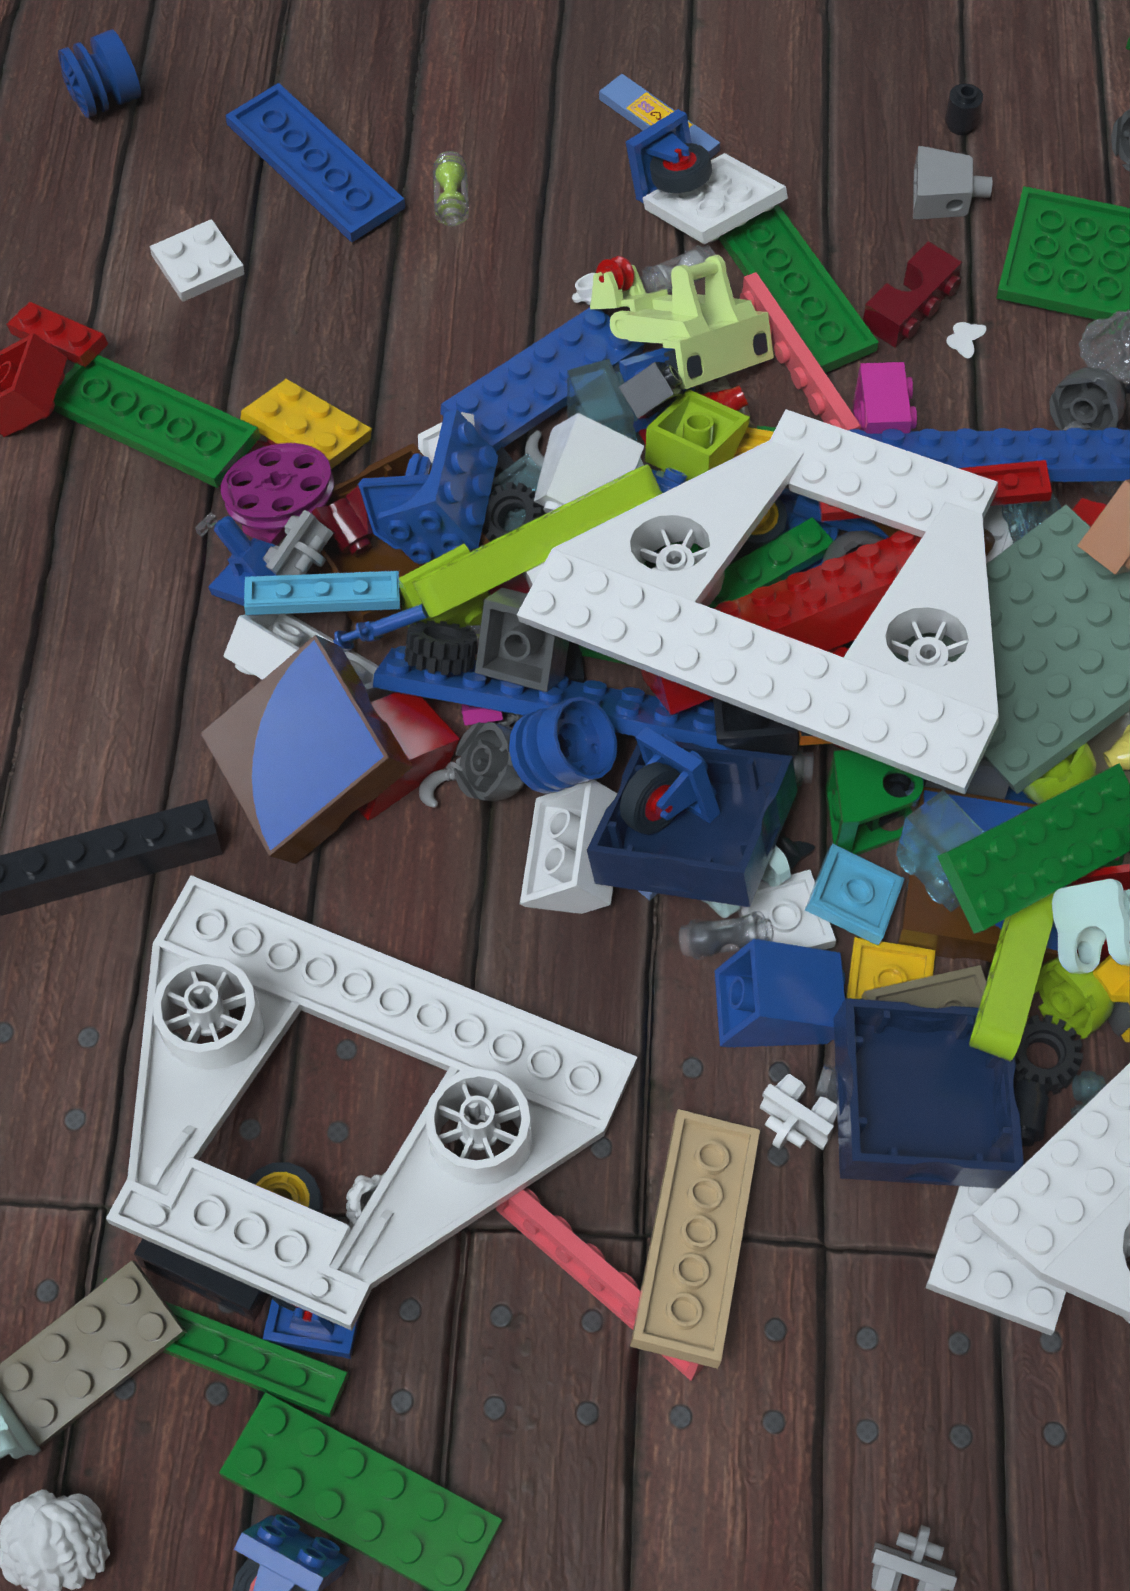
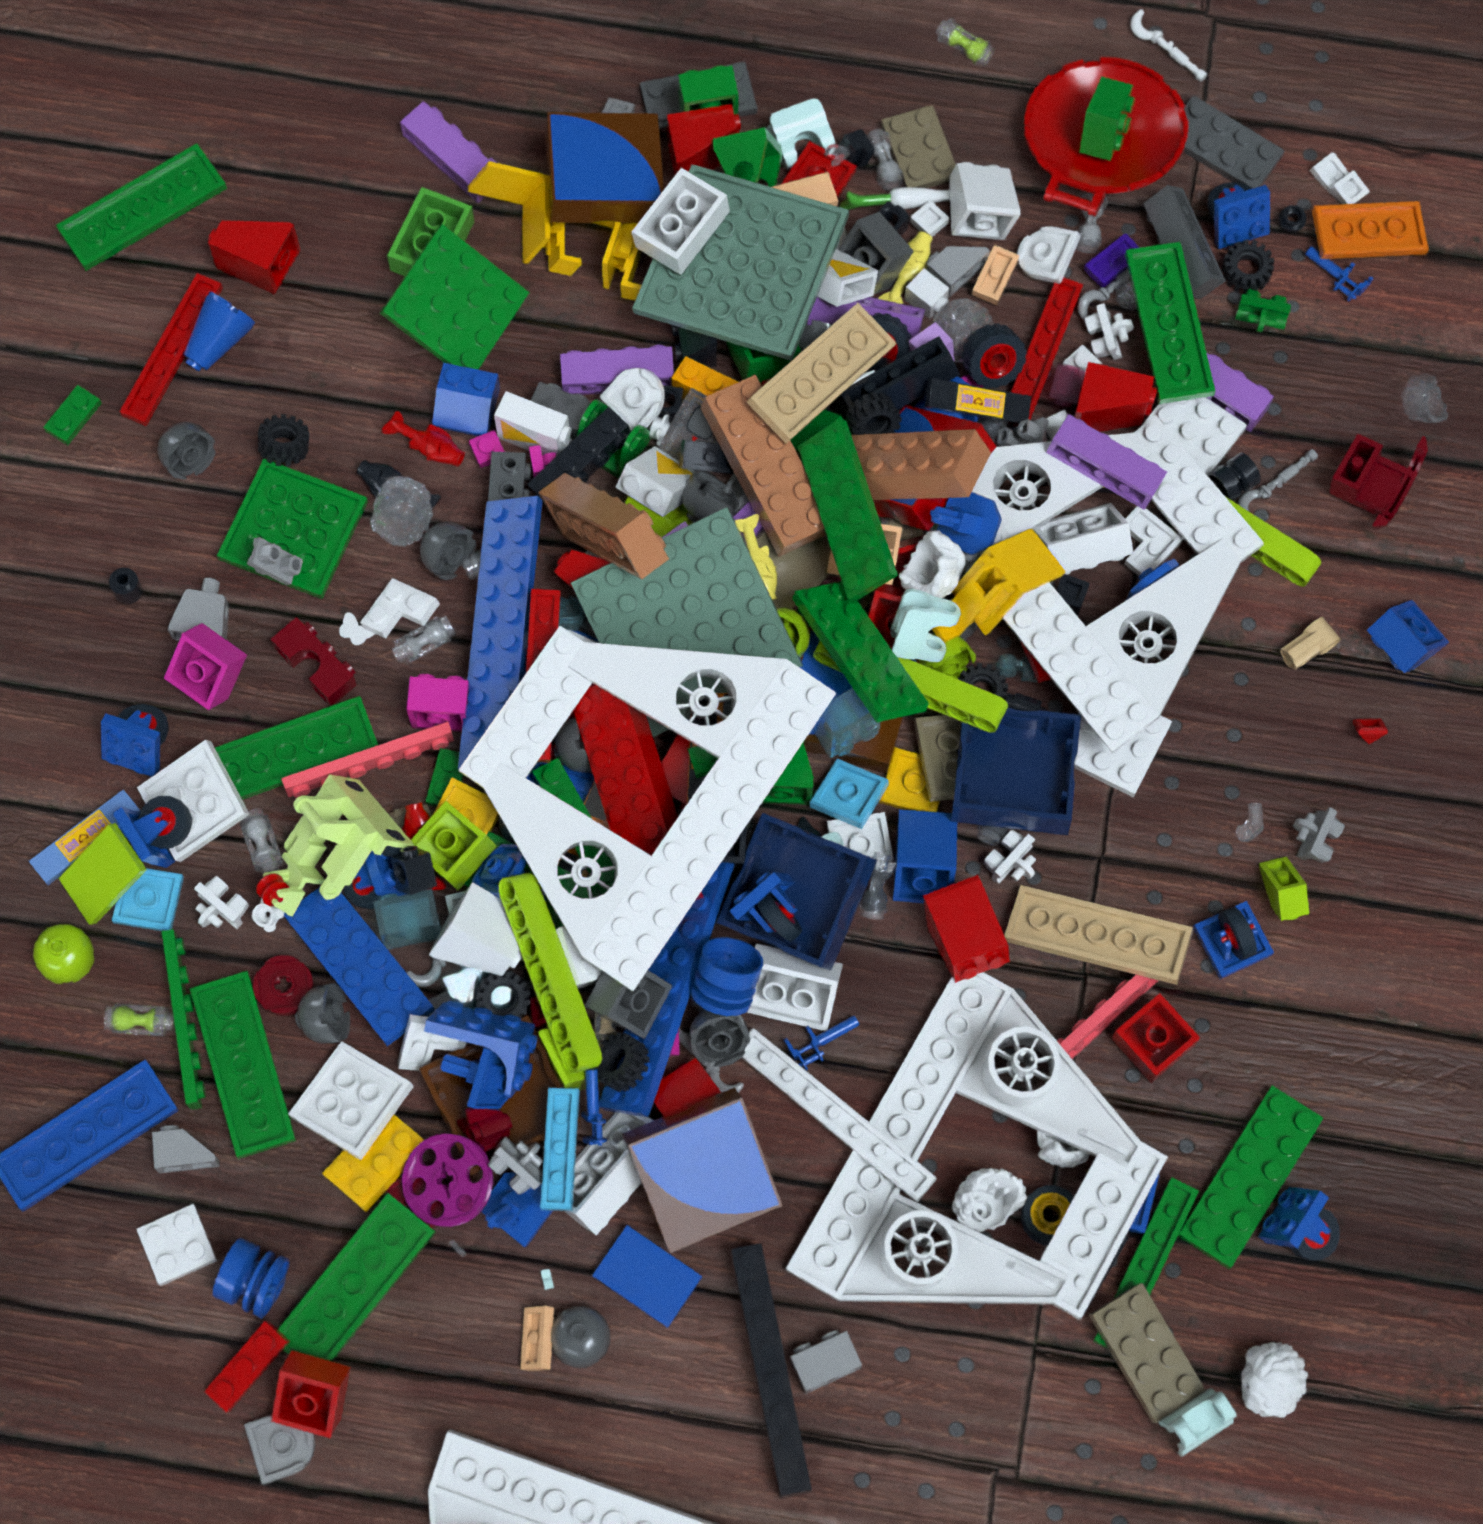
camera: 85 degrees left, 10 degrees up
none -> lime cylinder [33,924,94,984]
none -> lime tile [58,823,147,925]
none -> blue plate [101,704,169,777]
none -> medium azure tile [112,868,184,931]
none -> light grey slope [152,1125,220,1174]
none -> green plate [162,929,206,1110]
none -> dark pink brick [164,623,247,710]
none -> green plate [190,971,296,1159]
none -> white hips [194,876,249,929]
none -> blue wheel [213,1238,289,1319]
none -> light grey hips [247,537,303,585]
none -> dark red plate [253,955,314,1016]
none -> white plate [288,1041,414,1160]
none -> dark grey cylinder [295,983,351,1044]
none -> white plate [360,578,440,638]
none -> clear piece [391,615,456,666]
none -> light nougat plate [520,1306,554,1371]
none -> light aqua piece [540,1269,554,1290]
none -> dark grey cylinder [551,1306,611,1368]
none -> blue tile [592,1225,702,1329]
none -> white tile [742,1028,937,1202]
none -> blue piece [783,1015,859,1070]
none -> light grey brick [790,1330,862,1394]
none -> red slope [923,875,1010,983]
none -> white hair [952,1168,1027,1233]
none -> red brick [1111,993,1200,1083]
none -> blue plate [1193,901,1274,979]
none -> clear arm [1235,803,1264,842]
none -> lime slope [1259,856,1309,921]

